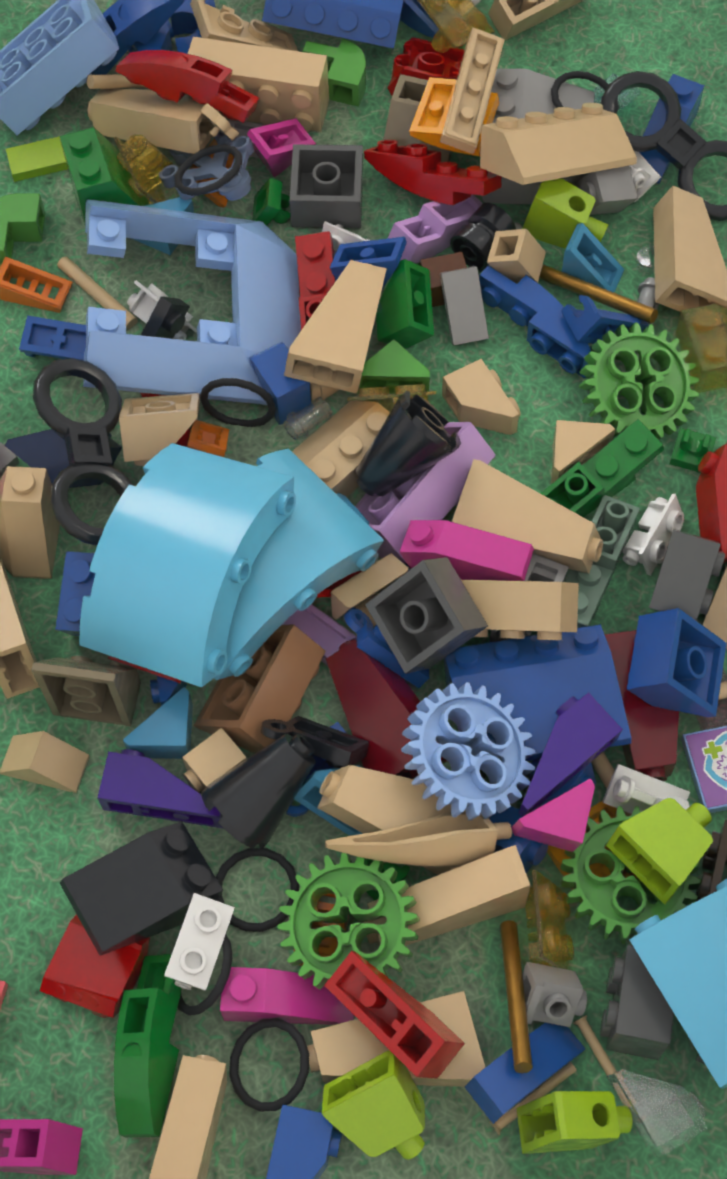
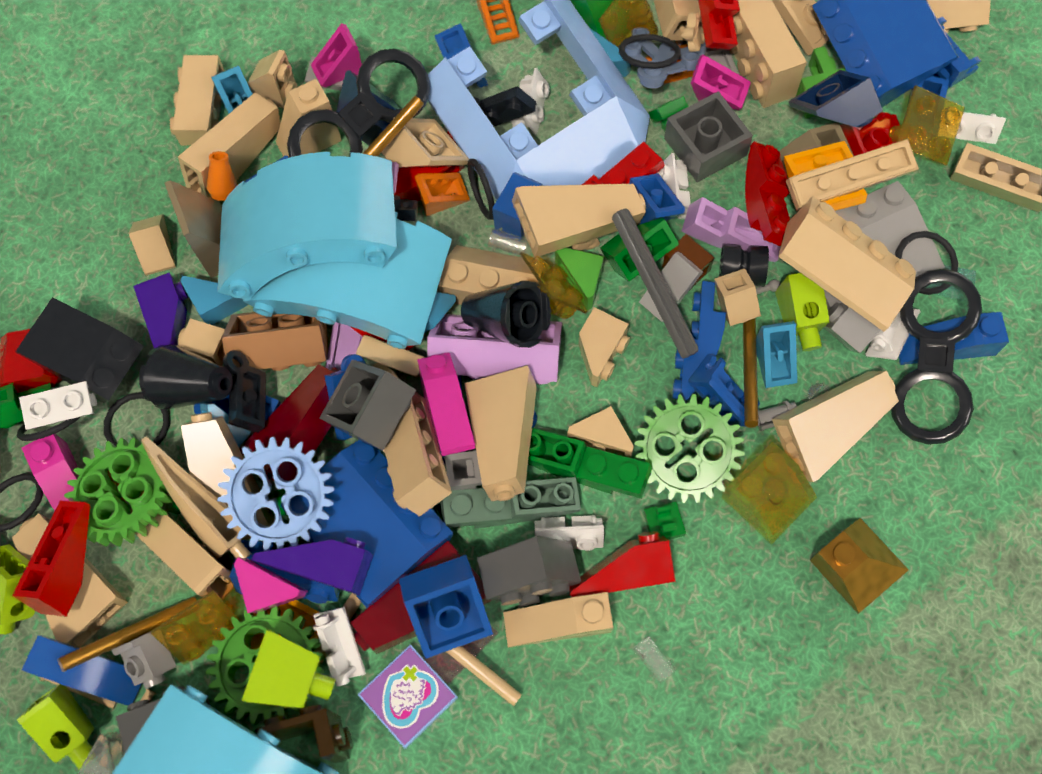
camera: 60 degrees right, 5 degrees up
tan bar [57,256,138,330] -> none
none -> orange cone [206,151,238,201]
none -> pearl gold bar [363,95,424,156]
none -> dark grey axle [612,208,699,358]
none -> dark blue slope [788,70,883,127]

